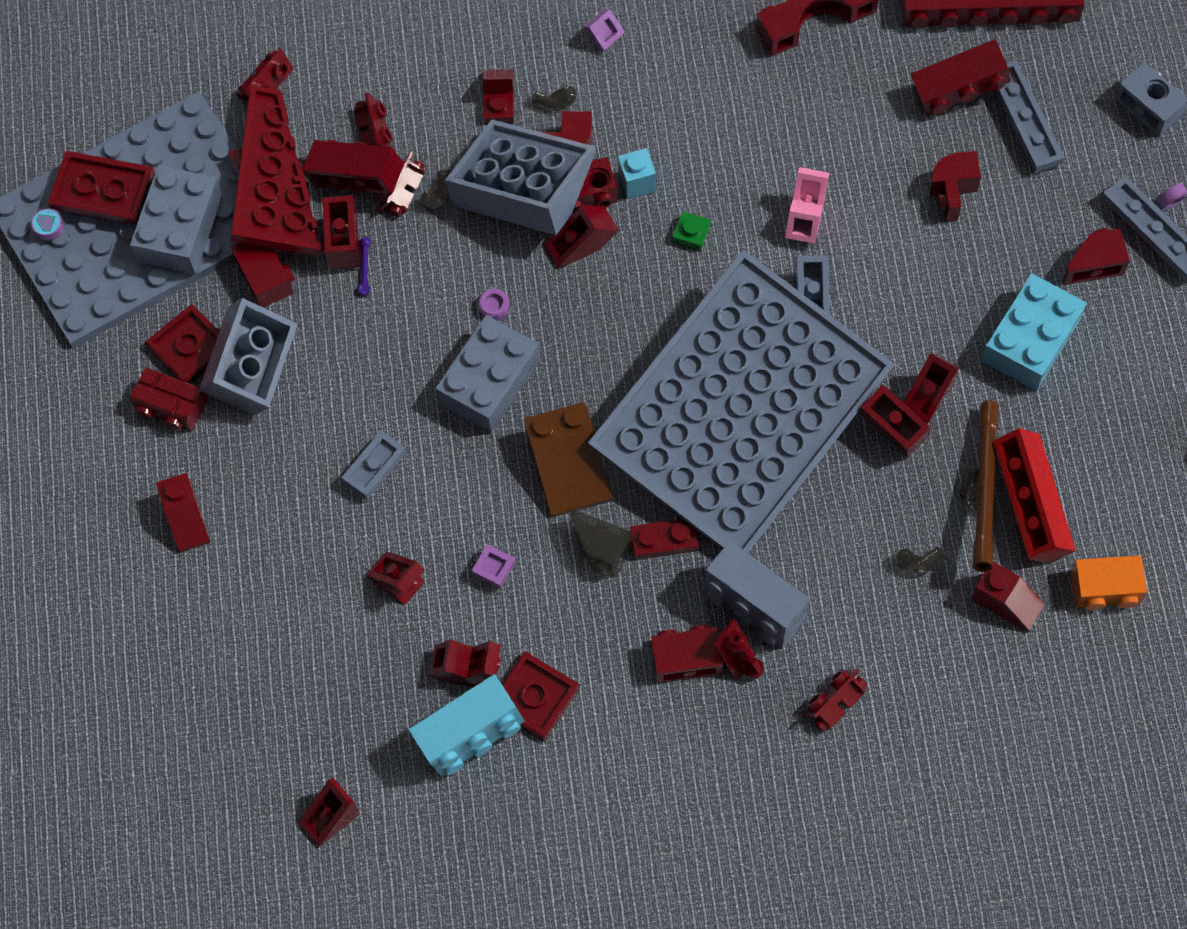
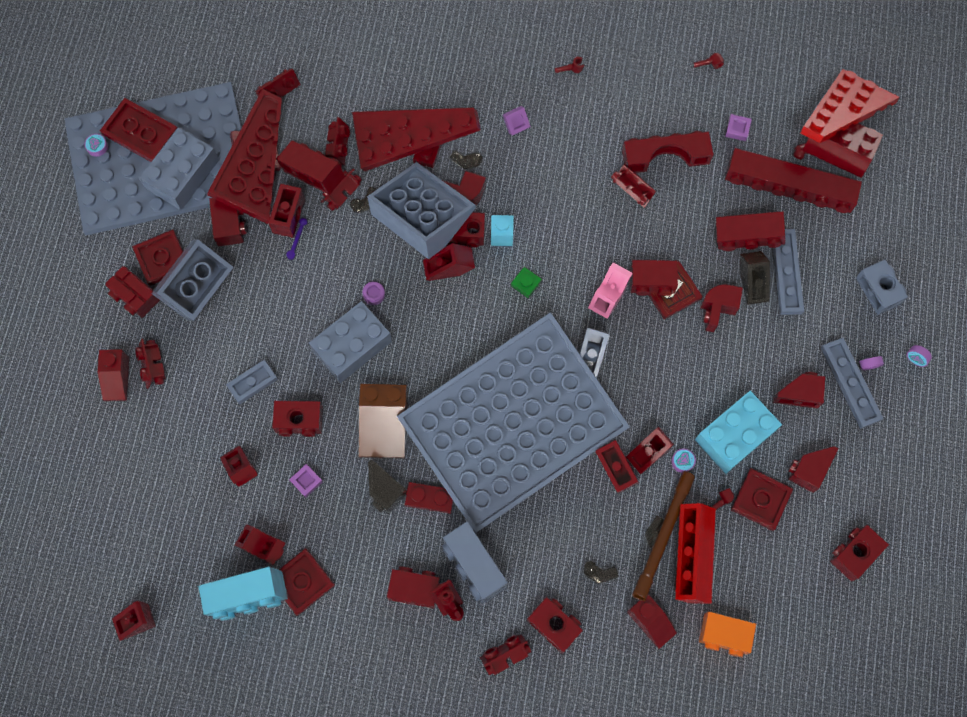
camera: 15 degrees right, 5 degrees up
none -> dark red hinge [135,339,166,389]
none -> dark red brick [272,401,323,437]
none -> dark red wing [352,108,481,171]
none -> dark red brick [526,597,583,654]
none -> dark red hinge [611,164,656,208]
none -> dark red brick [630,260,678,296]
none -> dark red tile [648,261,703,320]
none -> tile [671,449,696,473]
none -> dark red hand [711,488,734,510]
none -> dark red tile [731,468,793,531]
none -> clear smoke slope [740,251,770,305]
none -> dark red slope [788,446,839,493]

